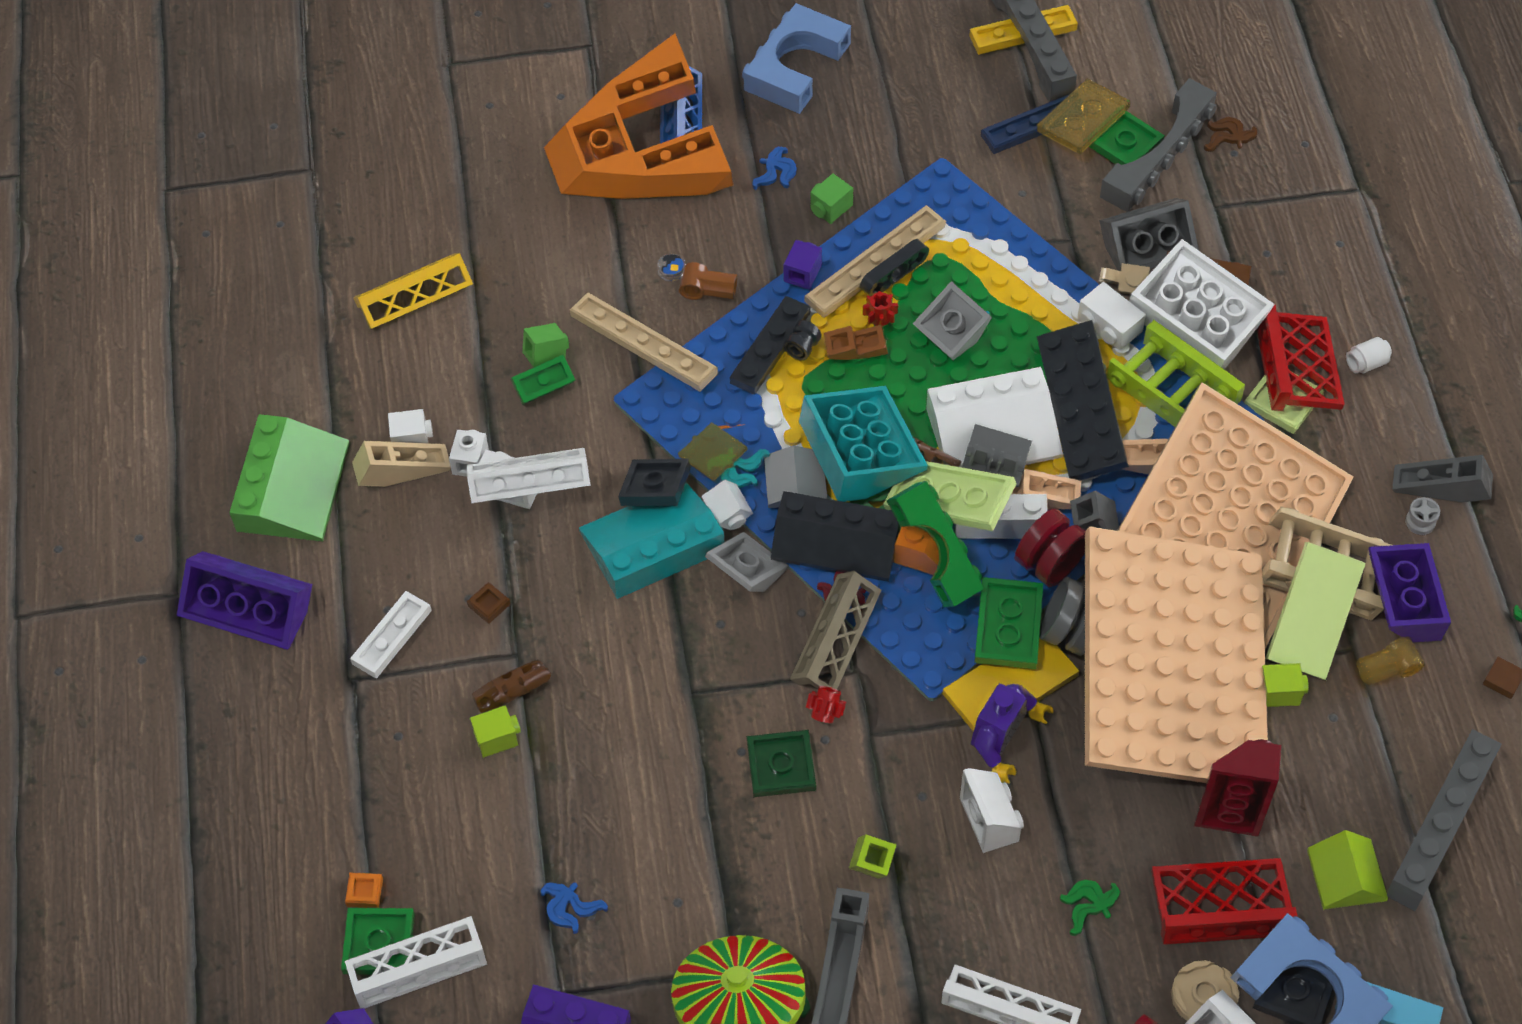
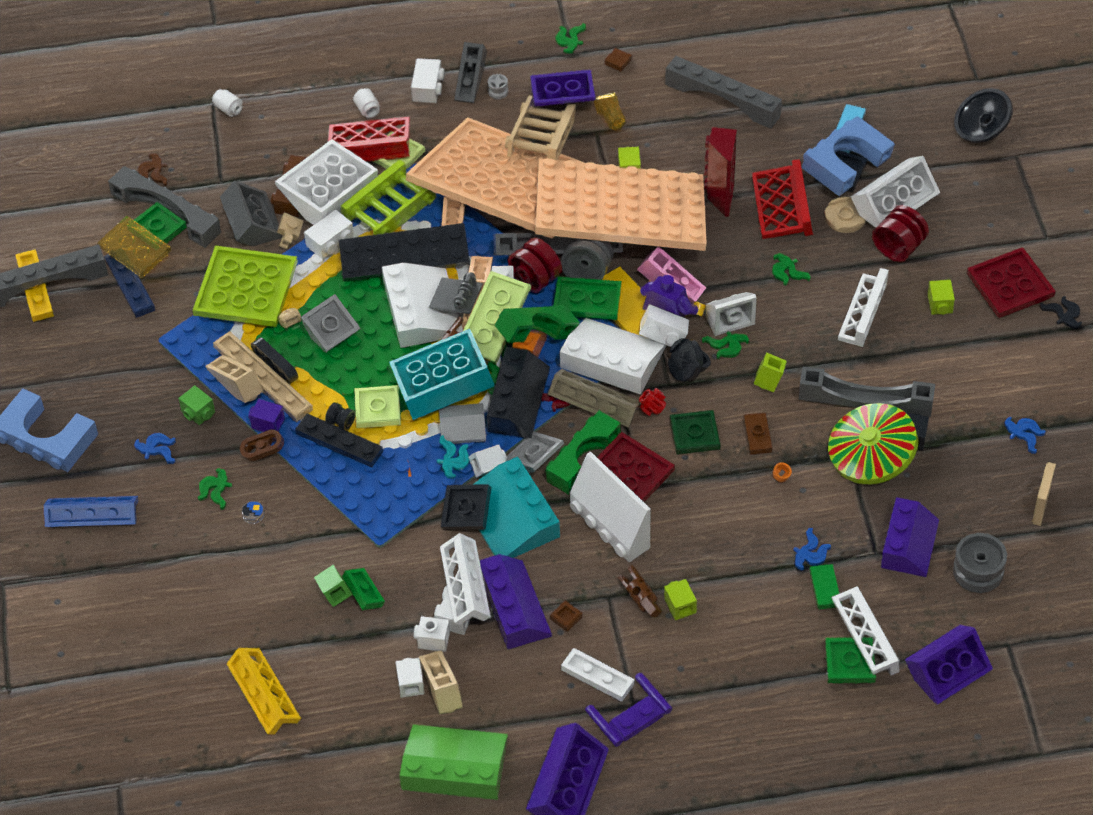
camera: 90 degrees left, 5 degrees down
orange tile [345,872,383,908] -> none
orange piece [544,33,733,199] -> none
tan tile [570,293,718,392] -> none
clear yellow piece [678,422,748,481] -> none
dark orange piece [679,262,737,300] -> none
dark orange slope [824,325,888,360] -> none
red gear [862,291,898,328] -> none
yellowish green tile [1265,542,1366,680] -> none
lime slope [1307,830,1388,910] -> none
none -> lime plate [193,246,298,327]
none -> green piece [198,468,232,510]
none -> tan slope [206,355,263,403]
none -> white brick [212,89,242,117]
none -> reddish brown plate [240,430,284,461]
none -> tan piece [278,308,301,328]
none -> yellowish green tile [355,385,401,428]
none -> white brick [411,59,445,103]
none -> dark purple slope [479,554,552,650]
none -> green arch [546,410,621,495]
none -> white slope [560,318,666,394]
none -> white slope [570,452,651,563]
none -> dark purple plate [585,673,673,747]
none -> dark red plate [597,432,675,502]
none -> bright pink slope [637,246,706,303]
none -> white brick [639,304,689,347]
none -> black tile [668,338,711,382]
none -> green piece [702,331,749,359]
none -> reddish brown plate [743,412,772,455]
none -> orange hinge [773,462,792,482]
none -> green tile [810,564,841,610]

